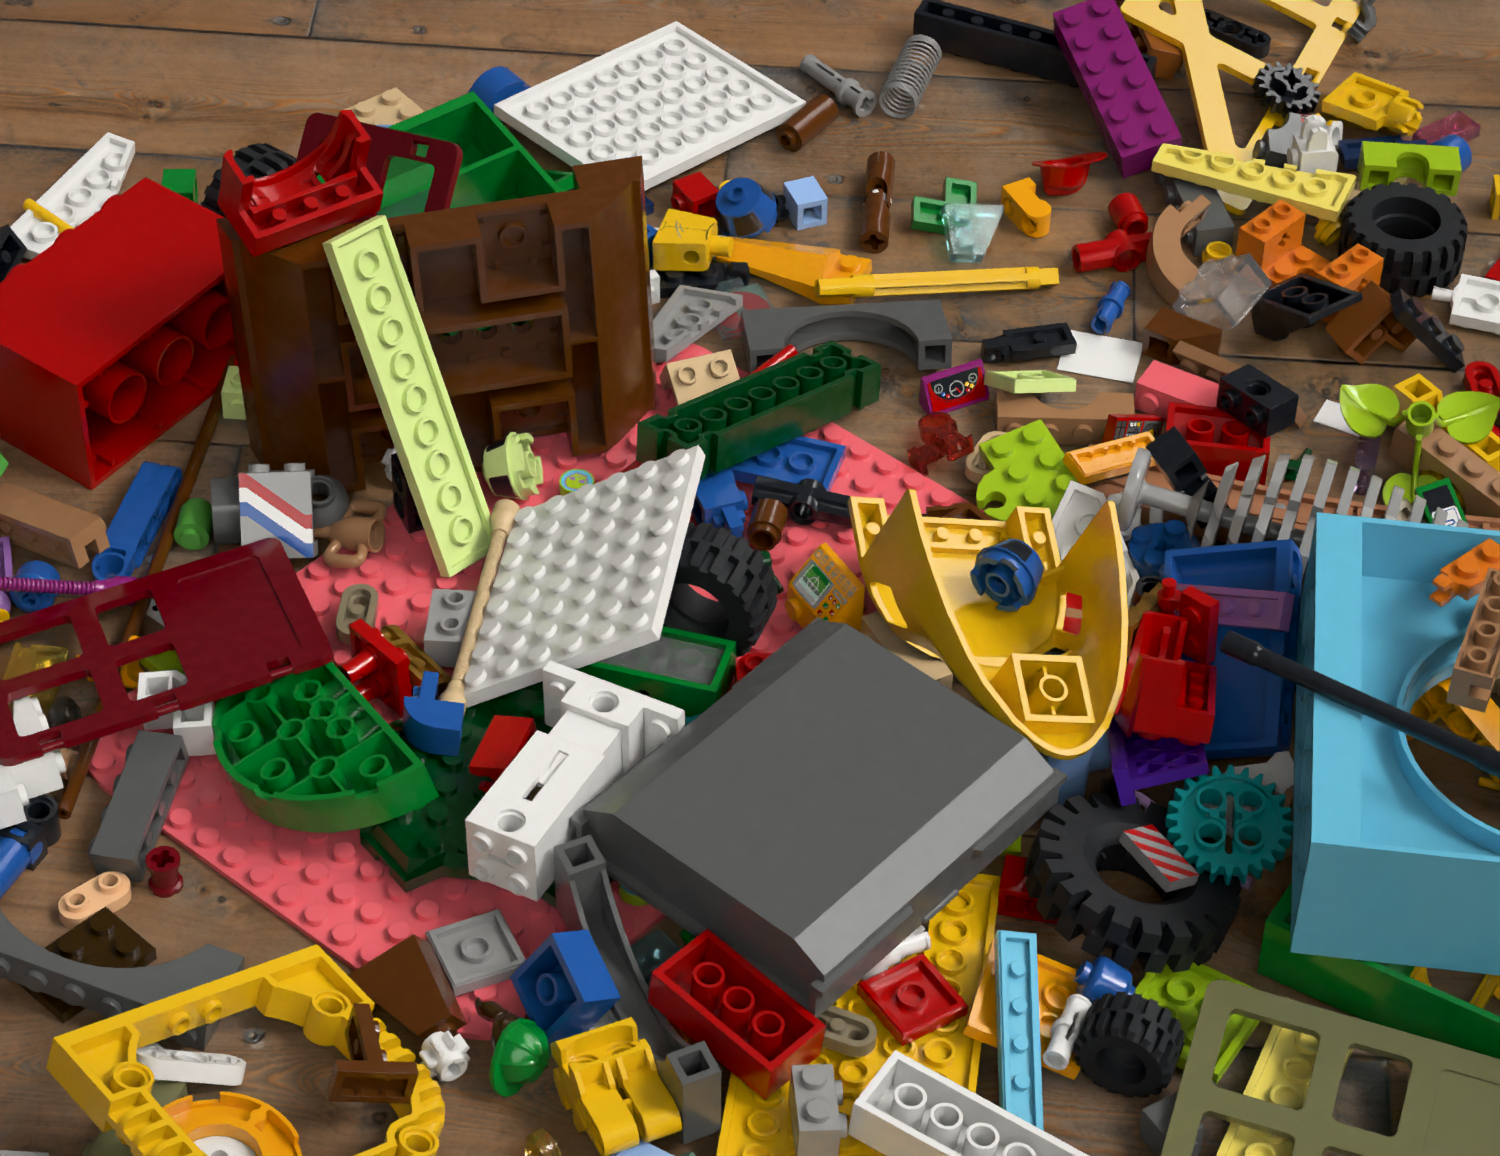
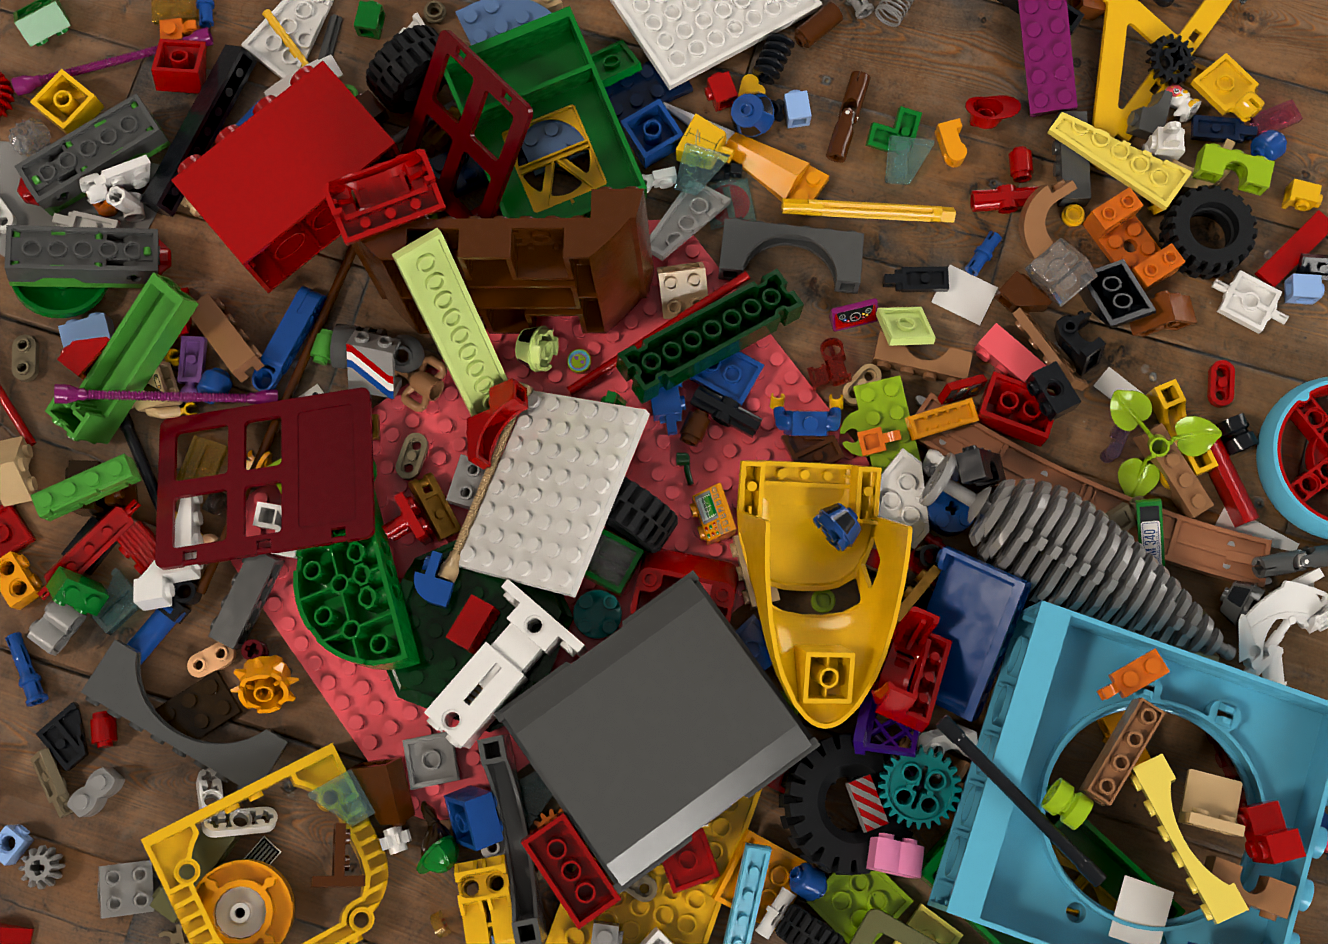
camera: 15 degrees right, 35 degrees up
red plate [1157,577,1220,665] -> none
medium lavender plate [1174,583,1295,632] -> none
dark green hand [1284,448,1312,481] -> none
black plate [1390,288,1465,373] -> none
none -> light orange brick [231,655,299,713]
none -> clear light blue wing [307,769,375,827]
none -> red arch [466,378,528,470]
none -> clear light blue wing [674,143,730,196]
none -> black piece [752,33,795,85]
none -> blue torso [769,393,844,436]
none -> orange plate [857,427,902,456]
none -> bright pink brick [866,833,925,879]
none -> lime wheel [1041,778,1094,830]
none -> black tile [1054,311,1106,376]

